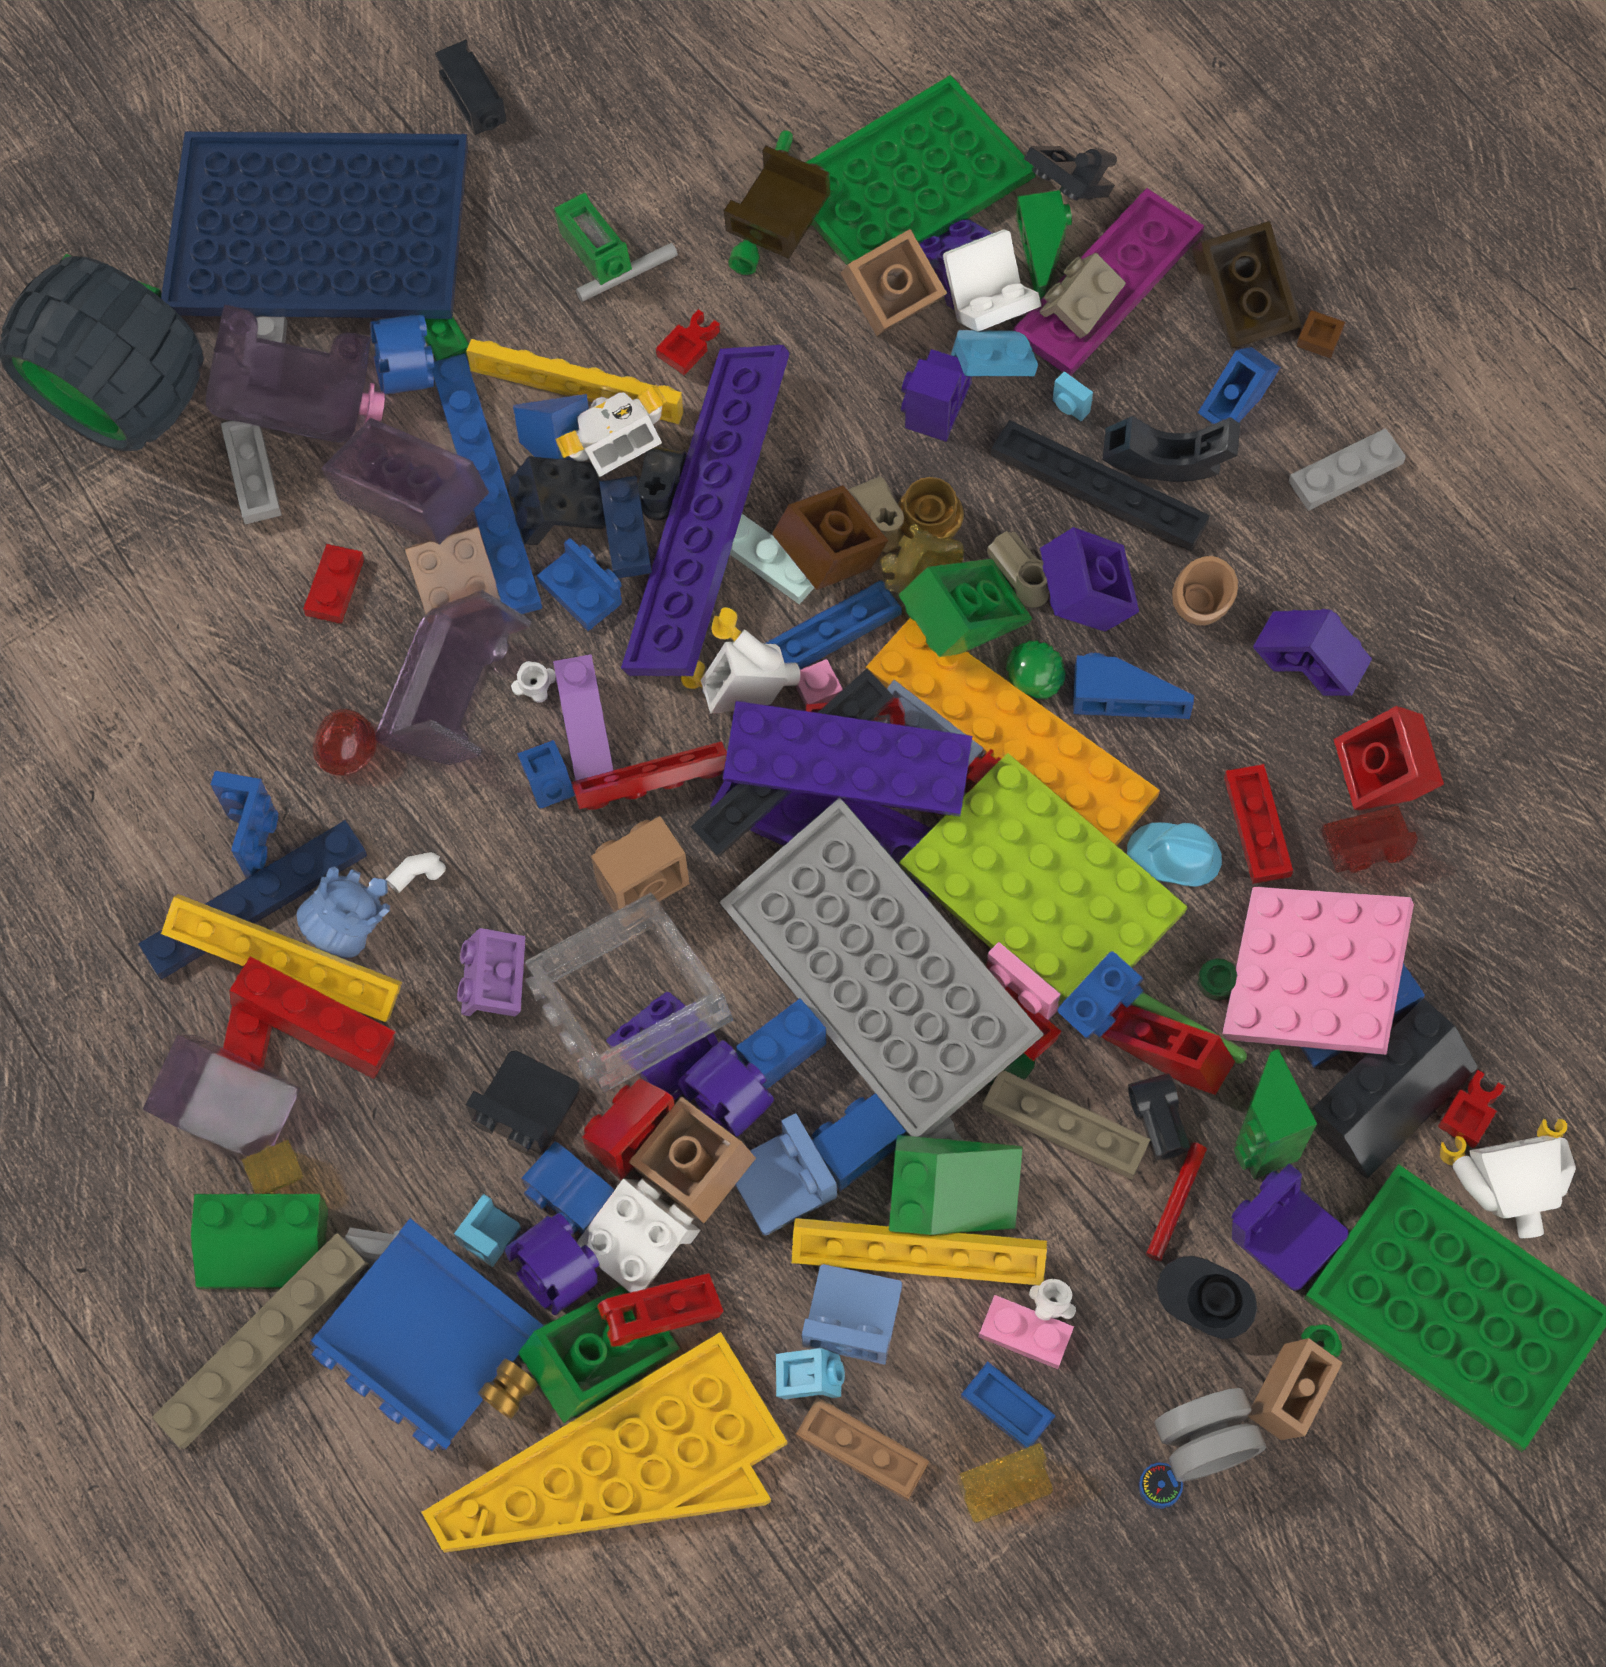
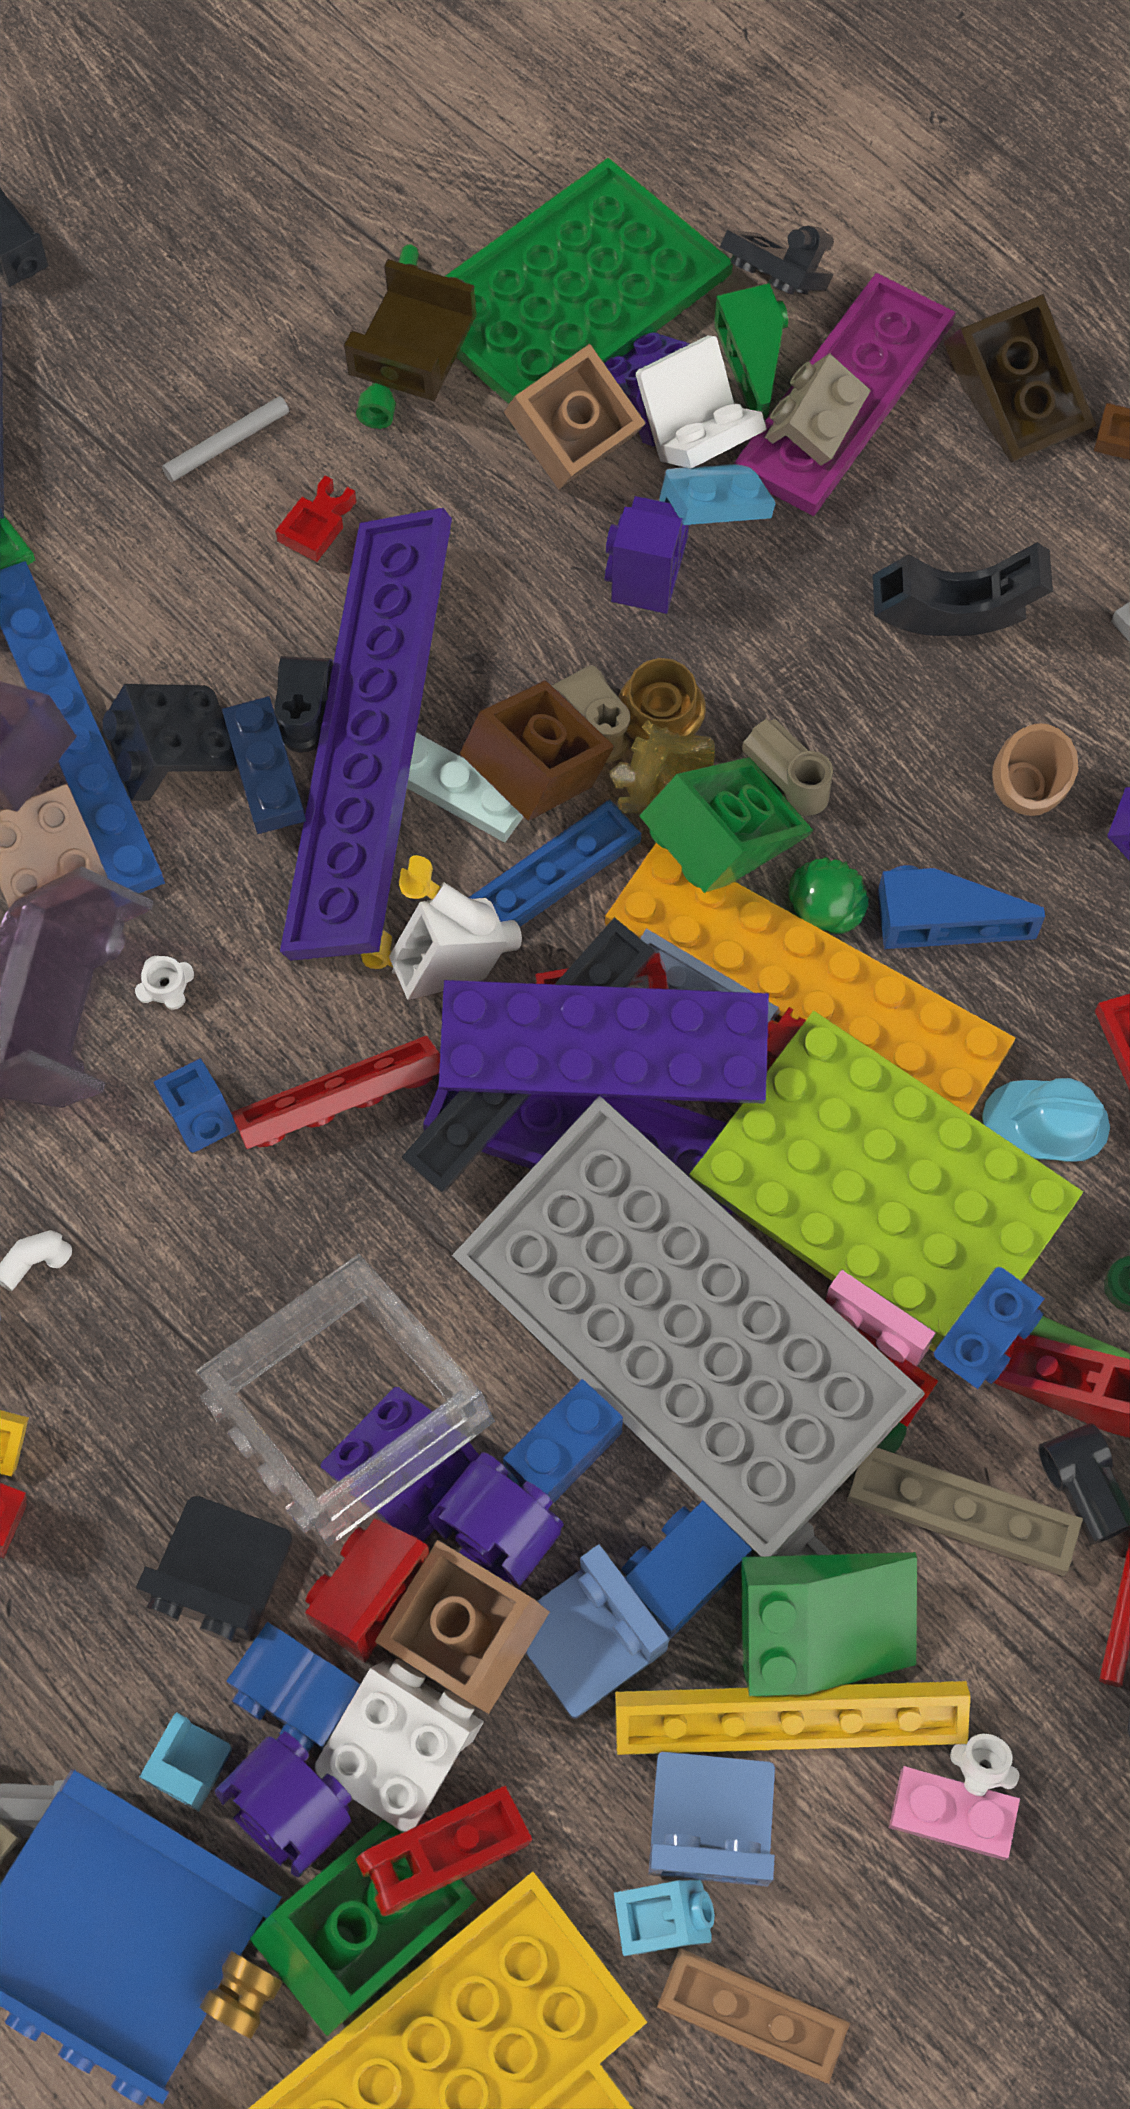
camera: 10 degrees left, 0 degrees up
medium lavender bracket [457,928,525,1017] -> none
yellow plate [466,339,683,424] -> none
blue slope [513,394,589,461] -> none
blue bracket [537,538,622,631] -> none
medium lavender slope [553,654,613,780] -> none
green window [554,192,632,285] -> none
white torso [555,385,667,477] -> none
medium nougat brick [591,816,690,923] -> none
bright pink plate [795,659,843,706] -> none
clear yellow bracket [957,1443,1053,1523] -> none
blue tile [961,1361,1055,1451] -> none
black plate [991,420,1210,551] -> none
dark purple brick [1040,527,1139,632] -> none
medium azure plate [1052,372,1093,421] -> none
blue slope [1198,347,1281,424] -> none

